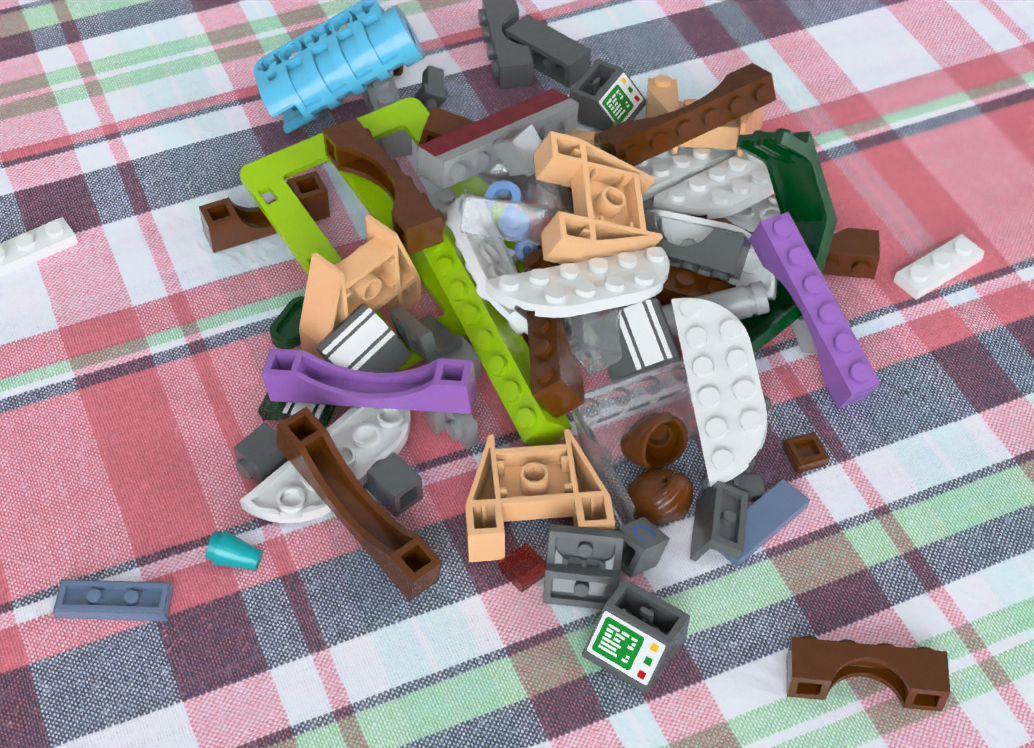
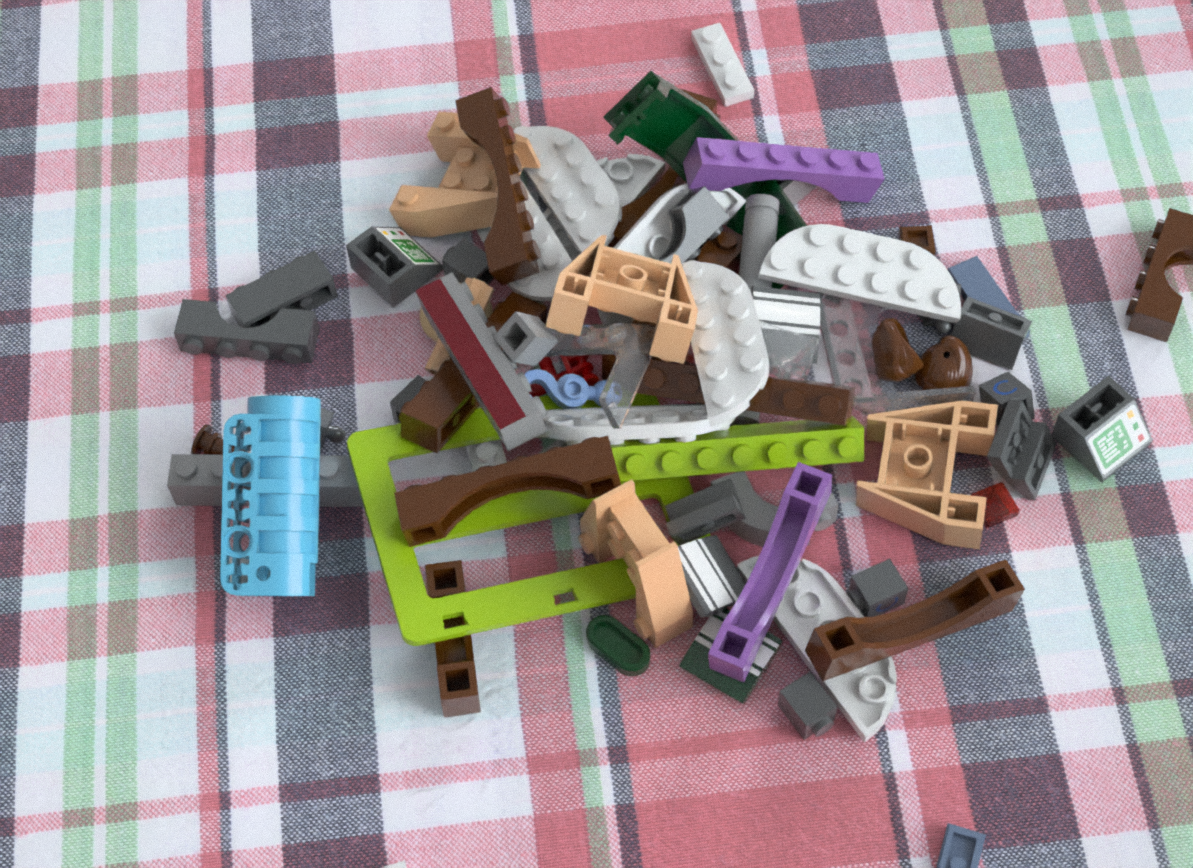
camera: 70 degrees left, 10 degrees up
teal cone [205,530,263,571] -> none

